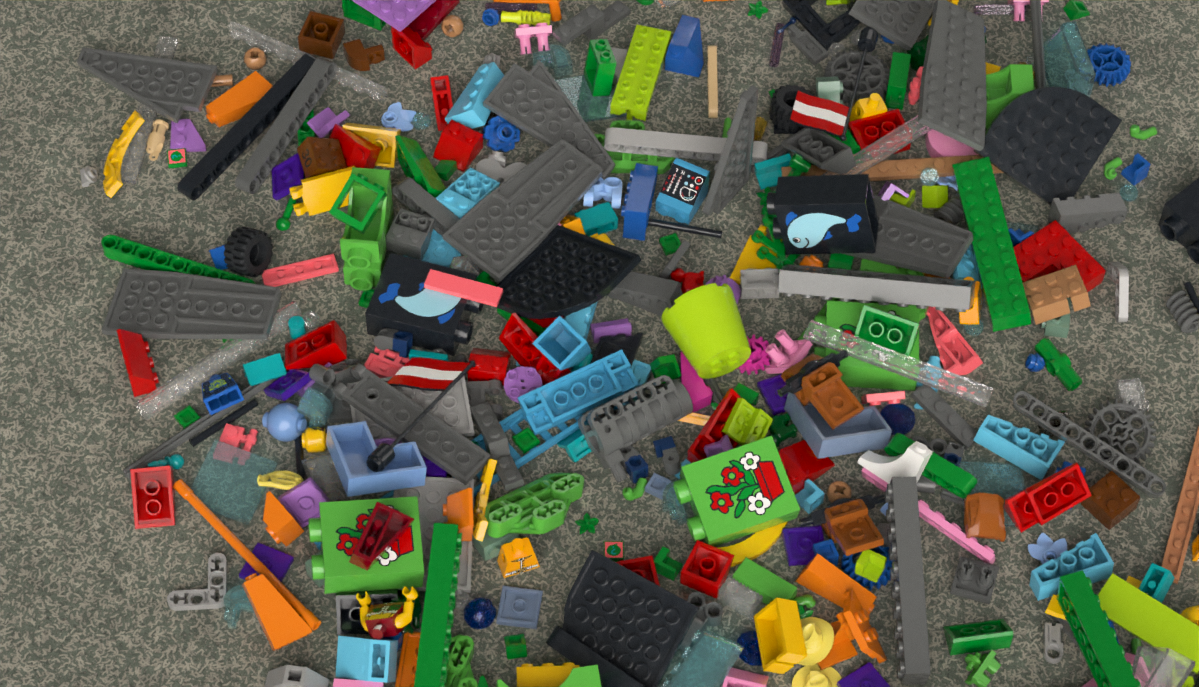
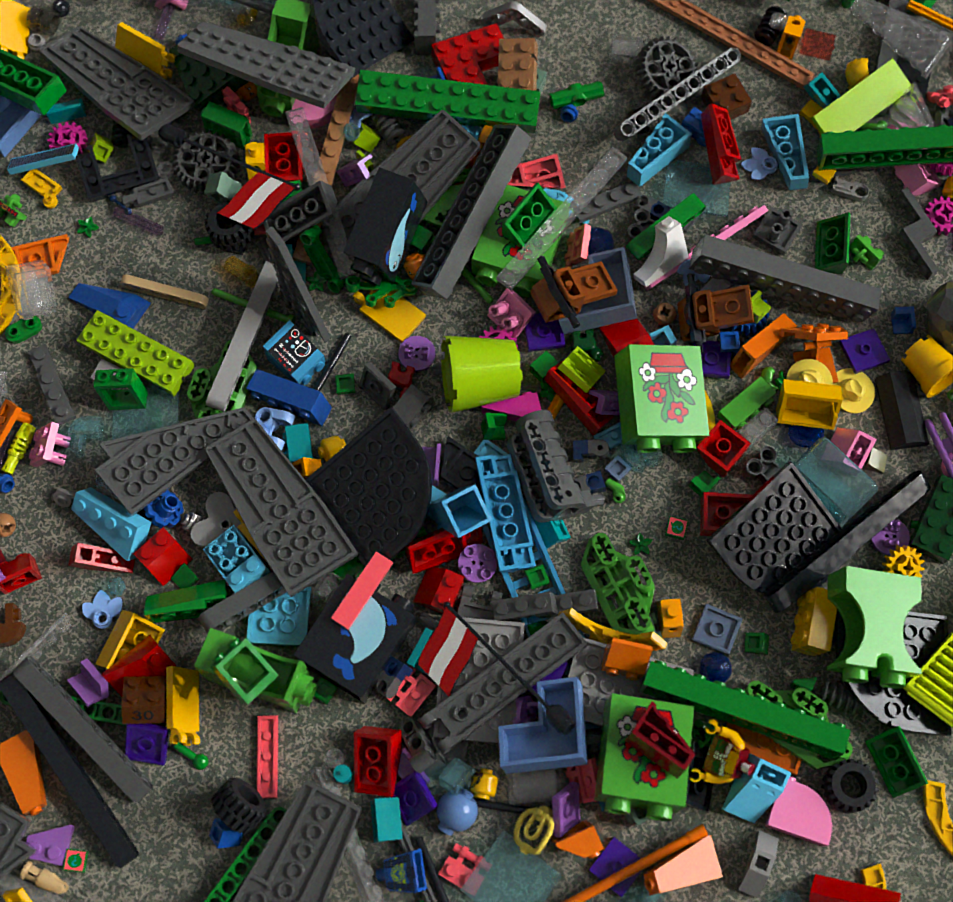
camera: 75 degrees left, 15 degrees up
dark grey slope [386,208,435,261] -> none
light grey hinge [740,268,780,299] -> none
dark orange slope [964,492,1006,542] -> none

